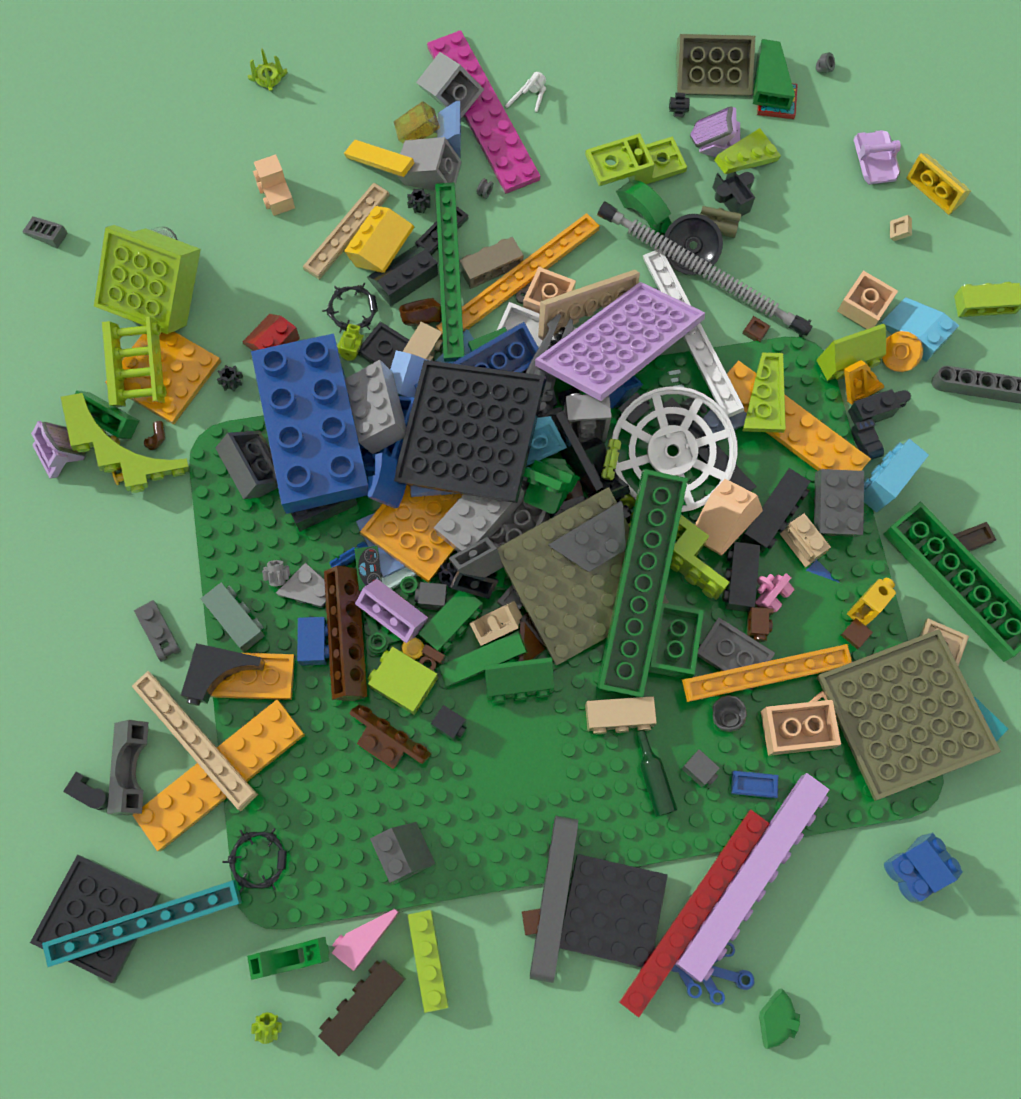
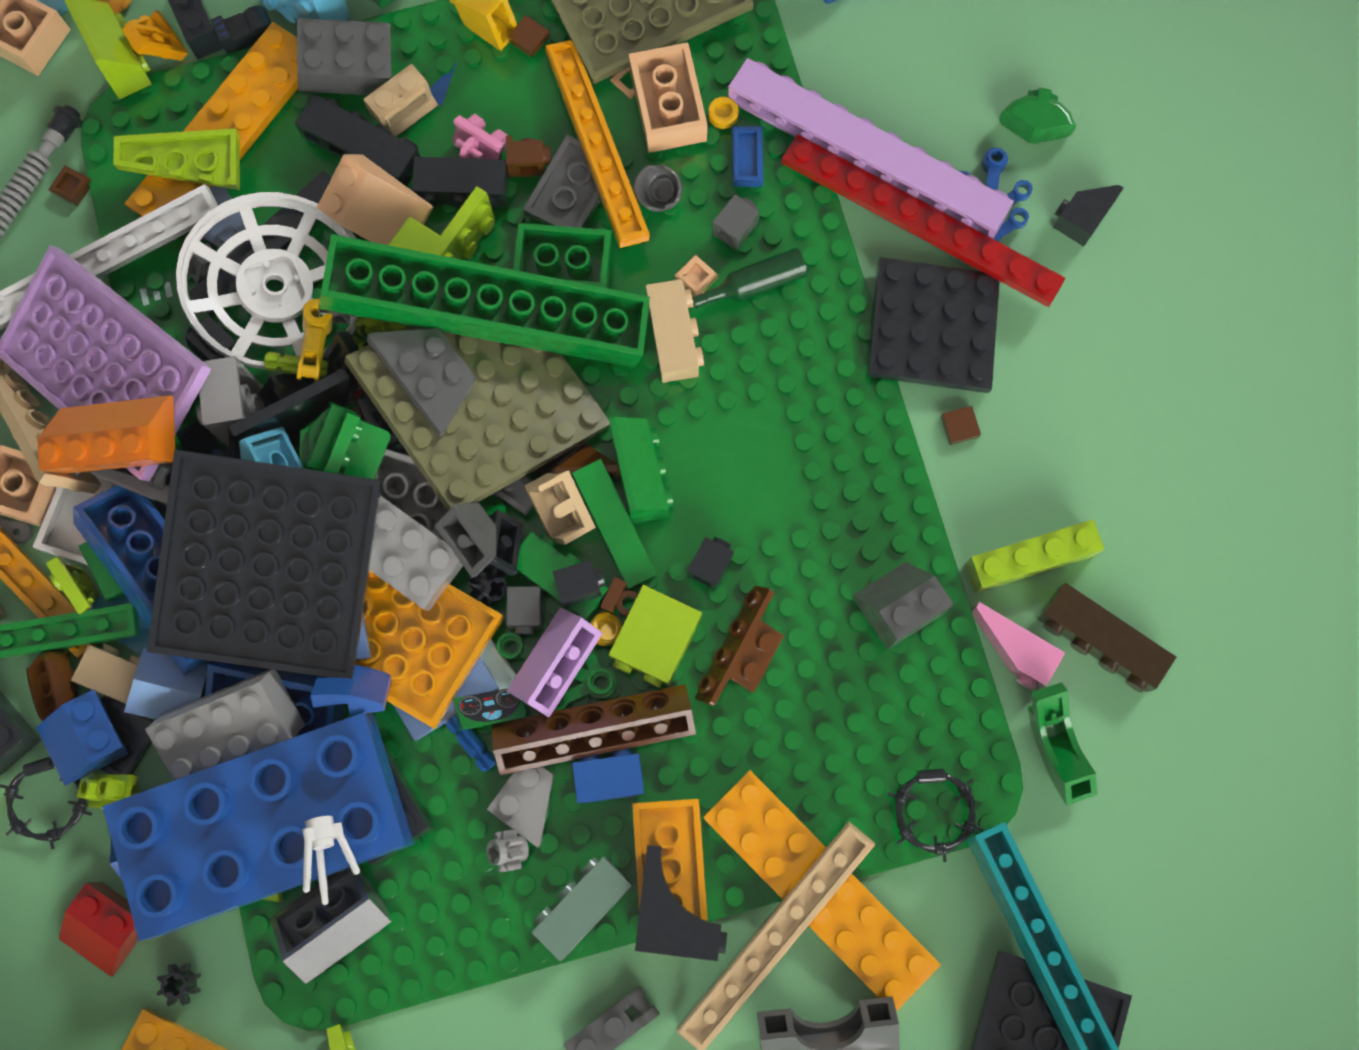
camera: 90 degrees left, 5 degrees up
lime gear [251,1012,282,1044] -> none
dark grey beam [530,816,578,983] -> none
none -> blue slope [36,689,129,786]
none -> orange slope [38,395,175,474]
none -> lime wing [46,556,99,615]
none -> yellow piece [297,299,333,382]
none -> white plant [302,816,360,905]
none -> black brick [552,560,605,608]
none -> light nougat tile [674,255,718,296]
none -> yellow tile [709,97,739,129]
none -> black slope [1053,185,1124,247]

